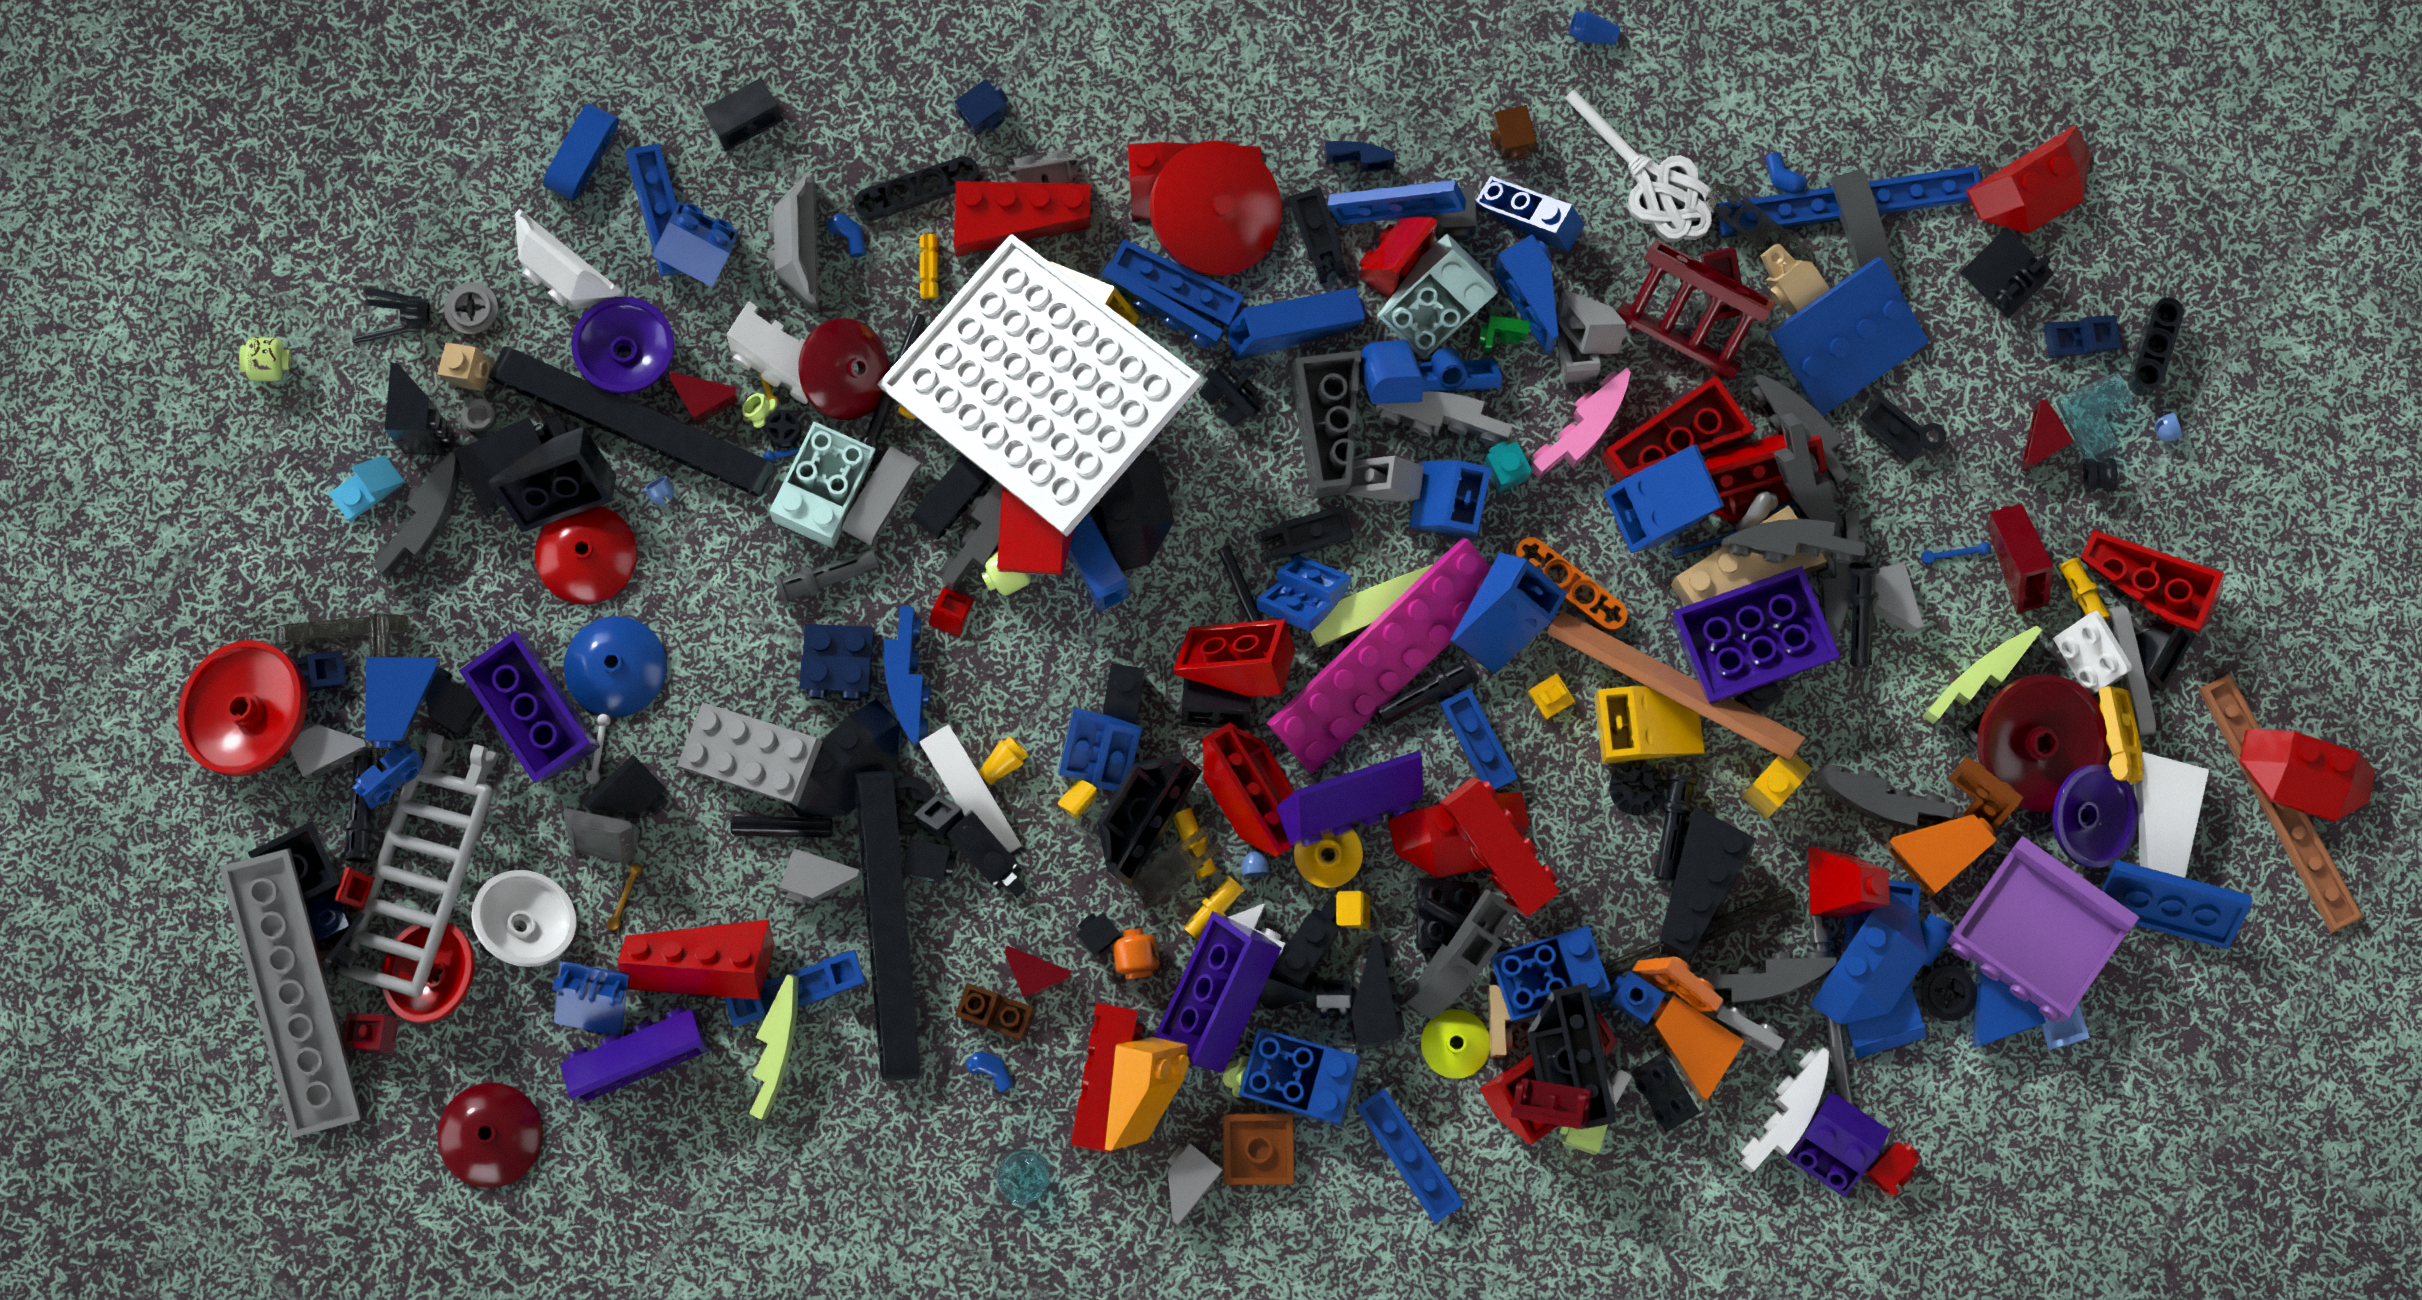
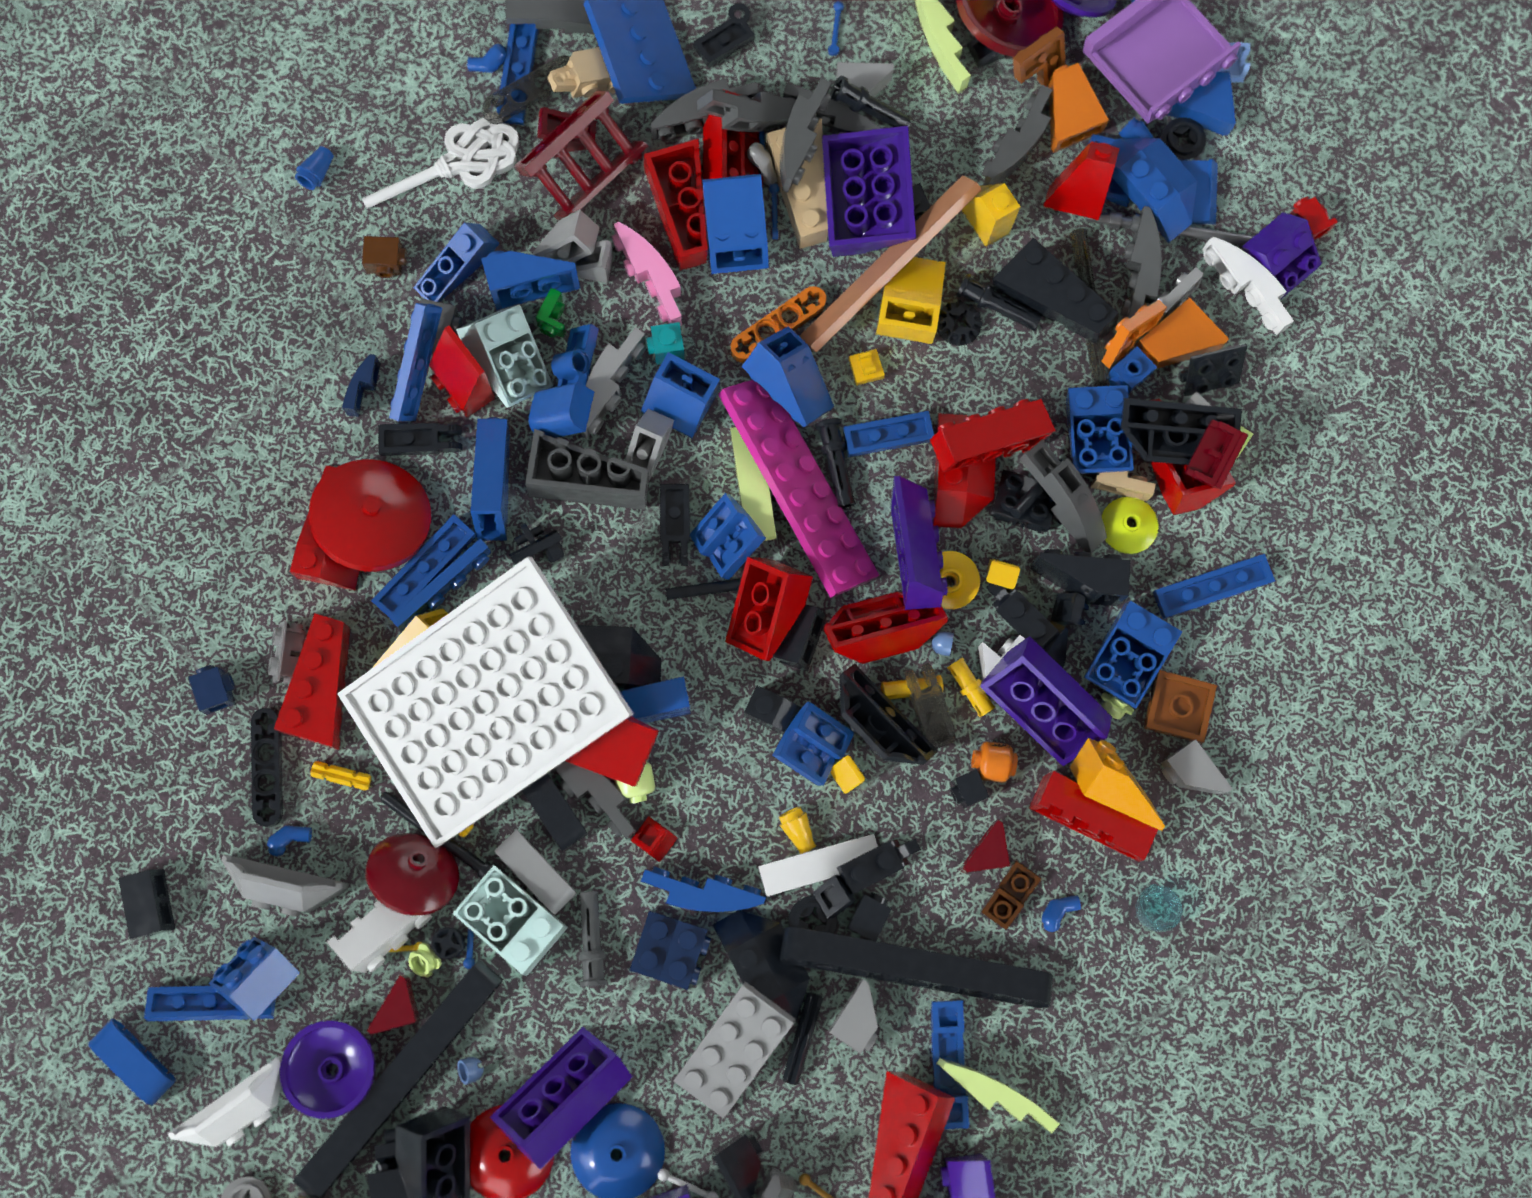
camera: 80 degrees left, 0 degrees up
none -> dark purple slope [490,1027,633,1170]

